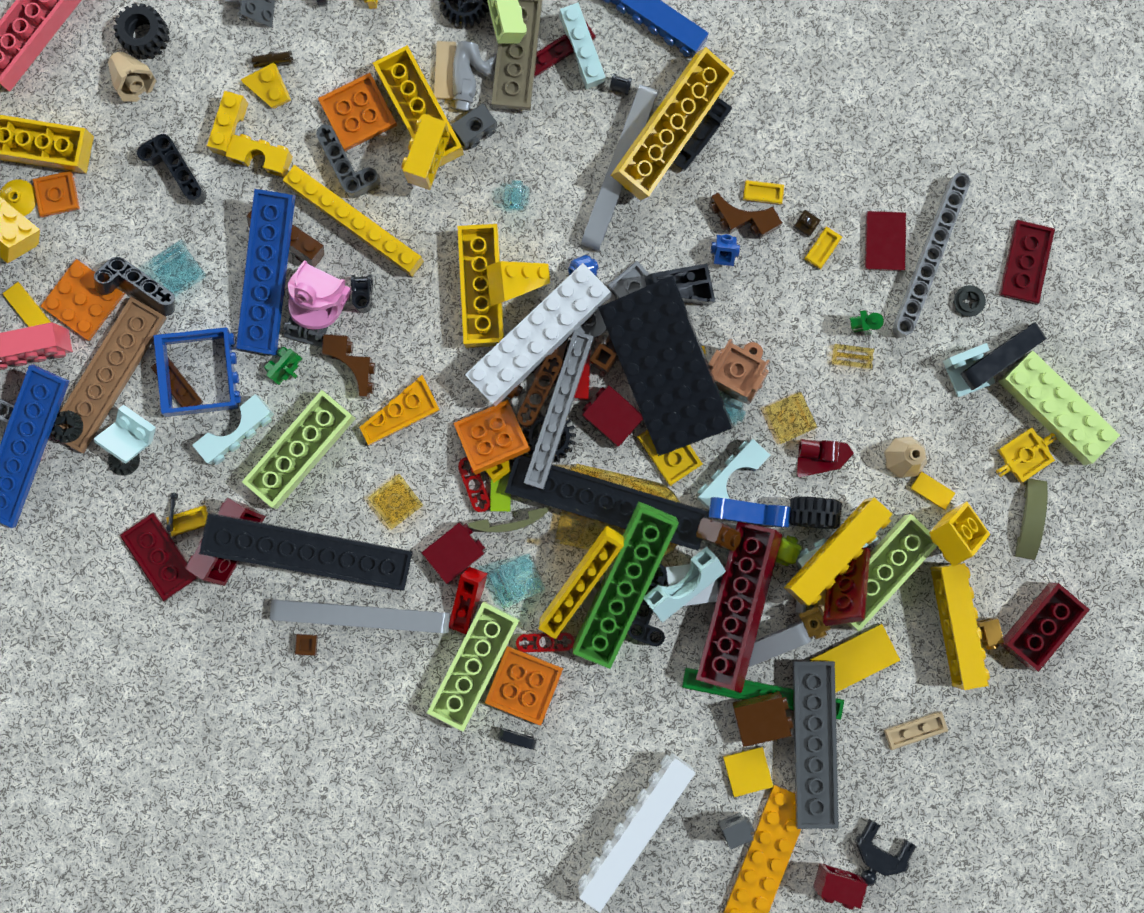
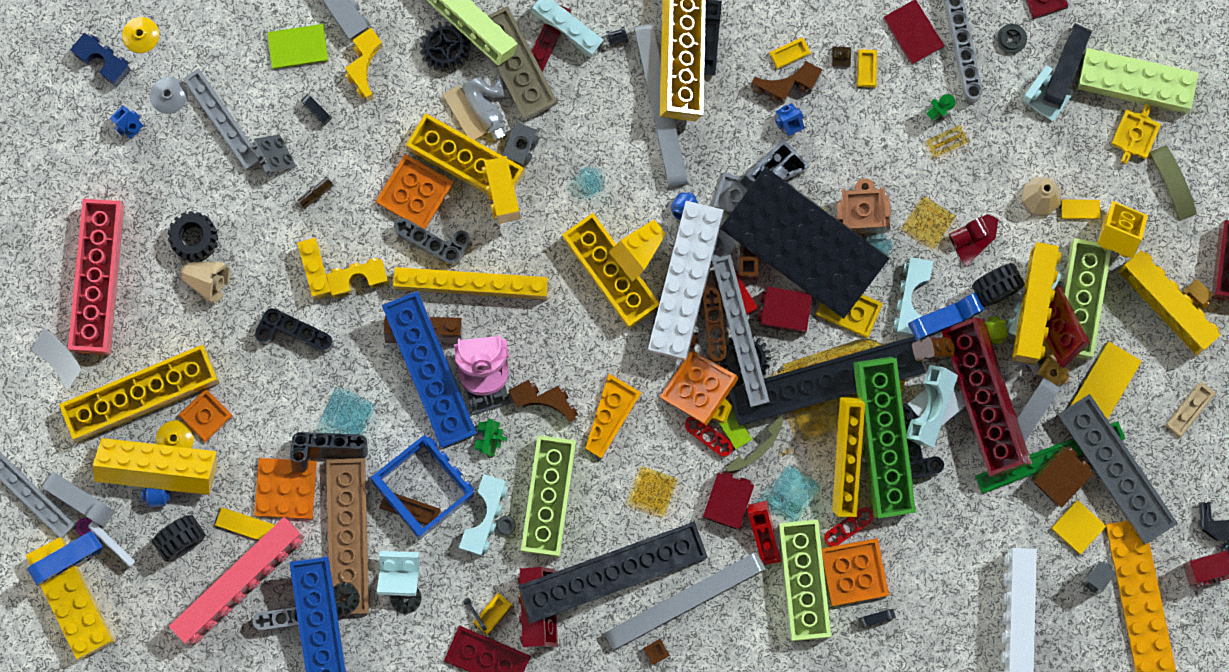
camera: 30 degrees left, 5 degrees down
yellow wing [241,63,291,108] -> none
black piece [351,274,373,313] -> none
none -> dark grey tile [497,516,516,535]

